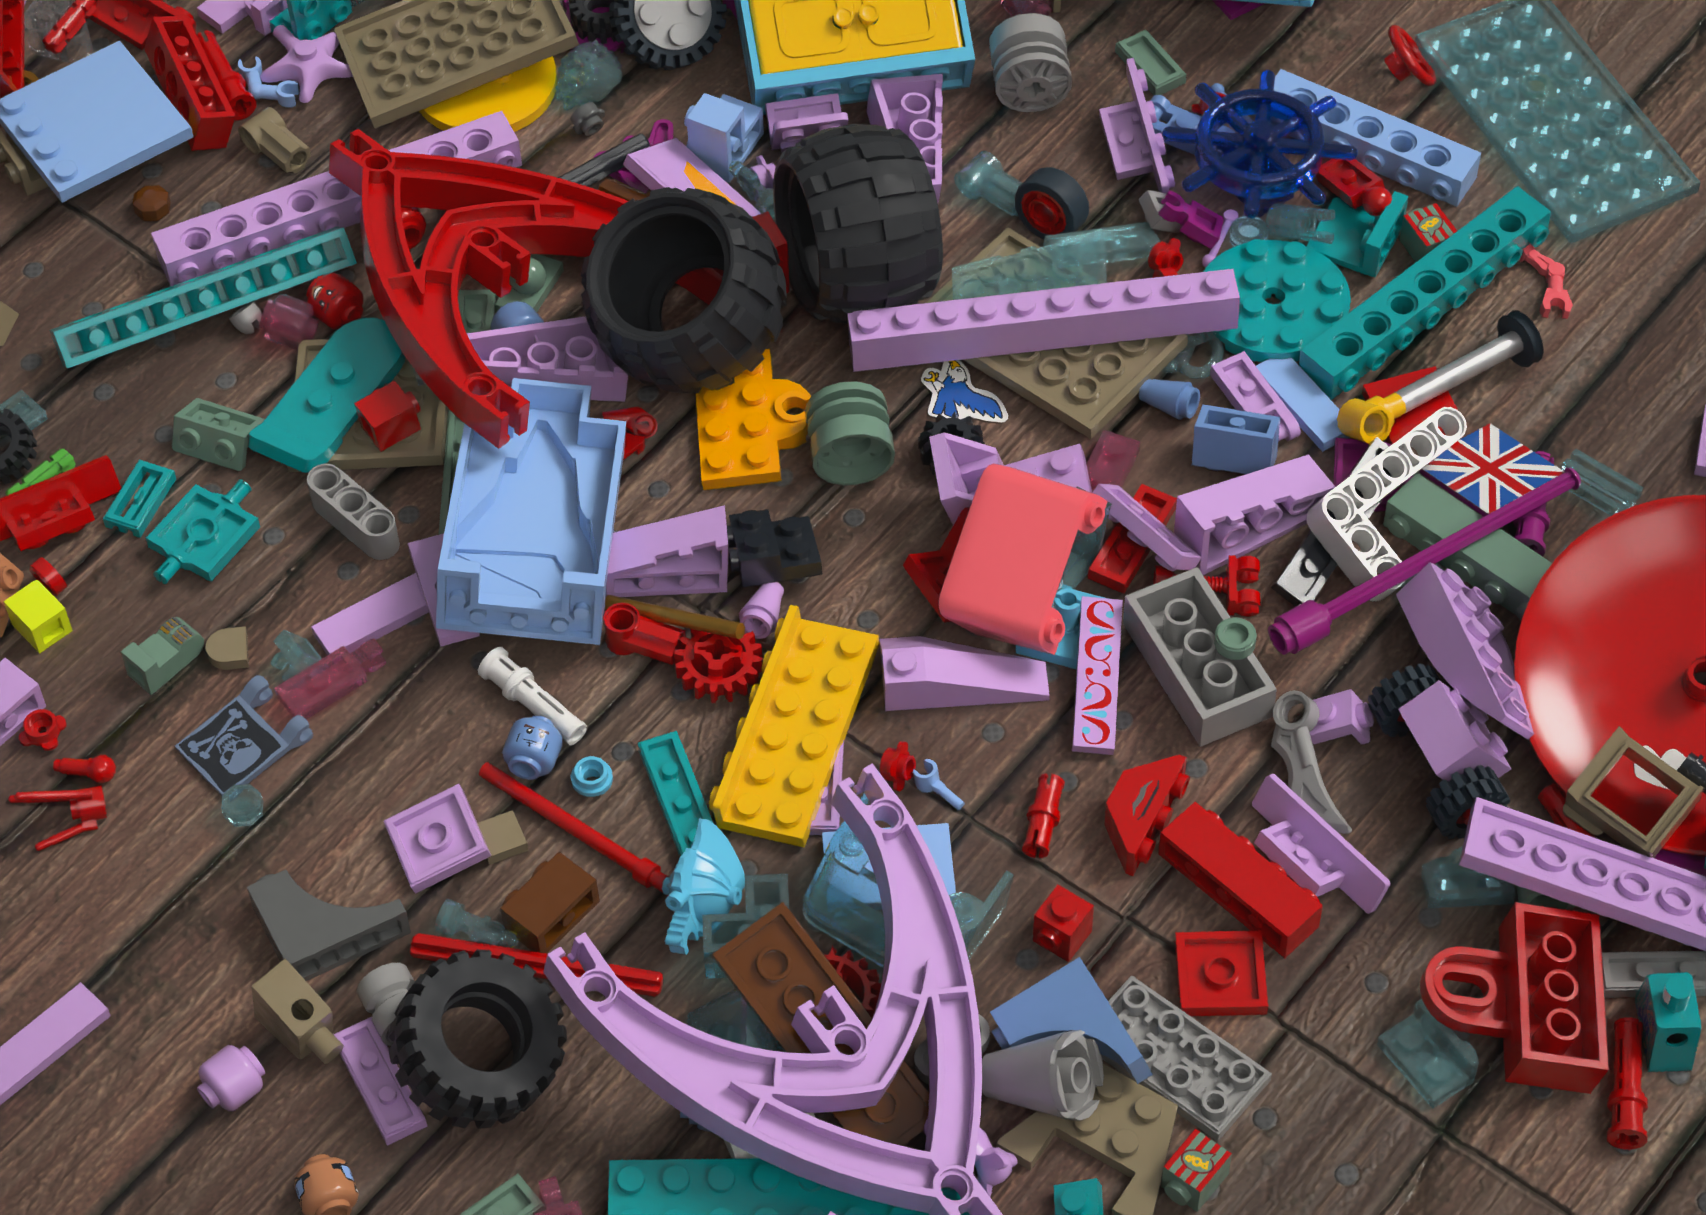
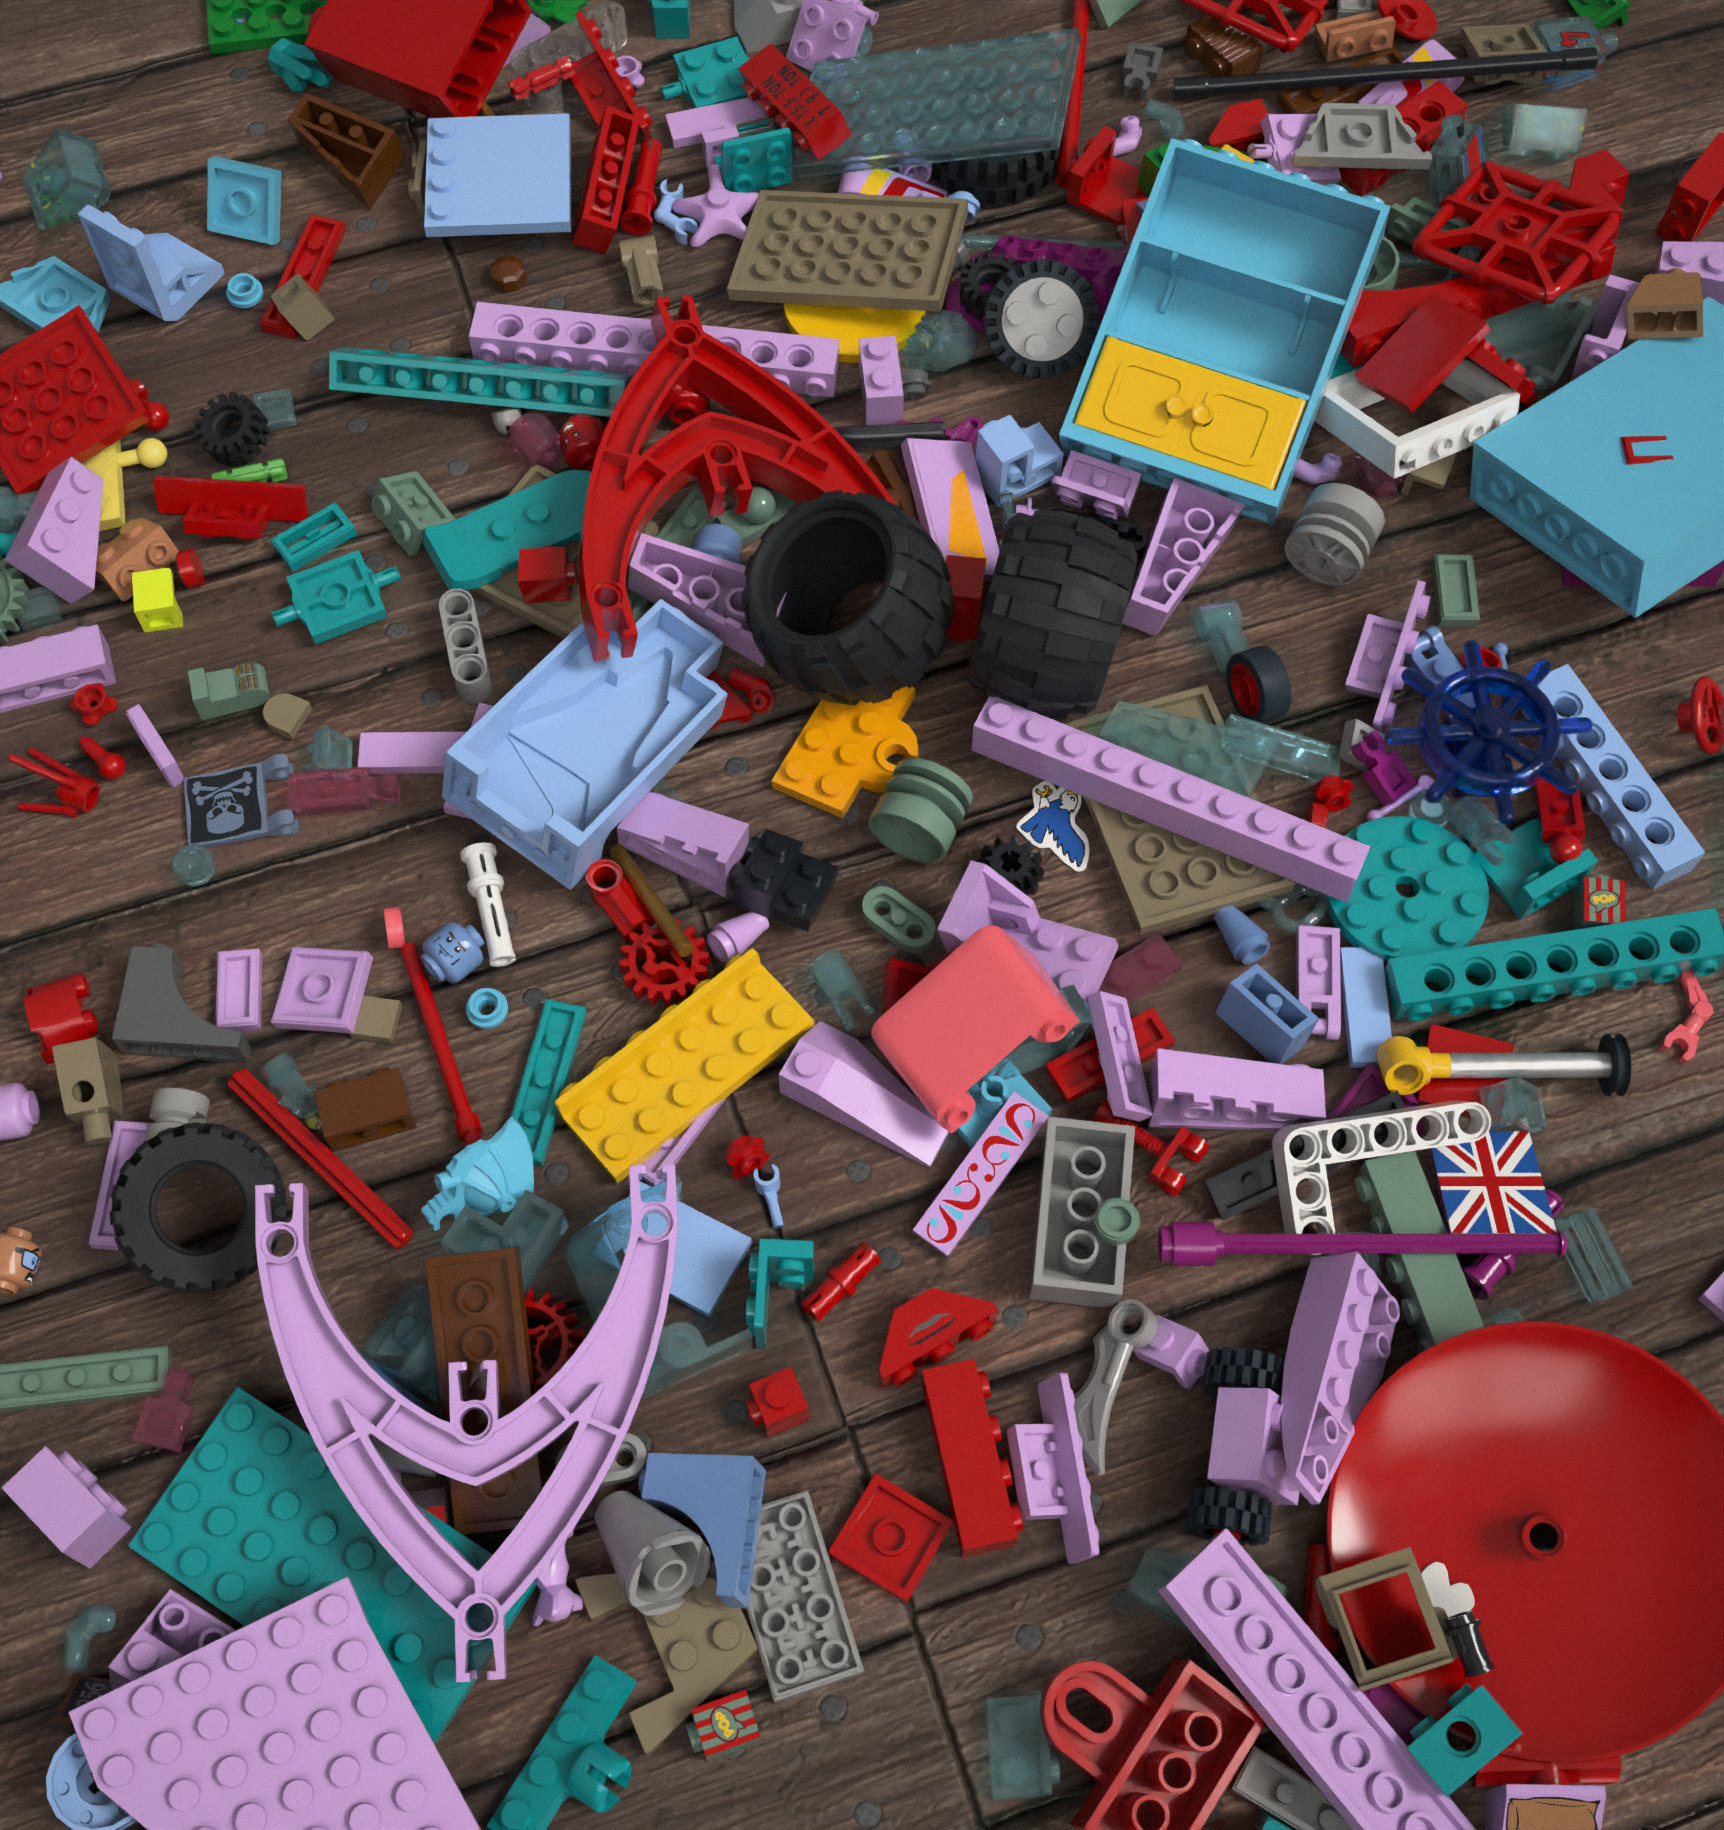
camera: 30 degrees right, 10 degrees up
none -> red cylinder [24,972,99,1065]
none -> lavender tile [126,704,184,788]
none -> lavender tile [216,948,262,1032]
none -> coral tile [383,907,405,949]
none -> teal bracket [746,1239,815,1349]
none -> clear light blue hinge [808,949,877,1031]
none -> lavender brick [859,336,904,425]
none -> sand green plate [862,886,936,954]
none -> lavender arm [1294,453,1342,485]
none -> clear light blue bracket [1479,1077,1548,1133]

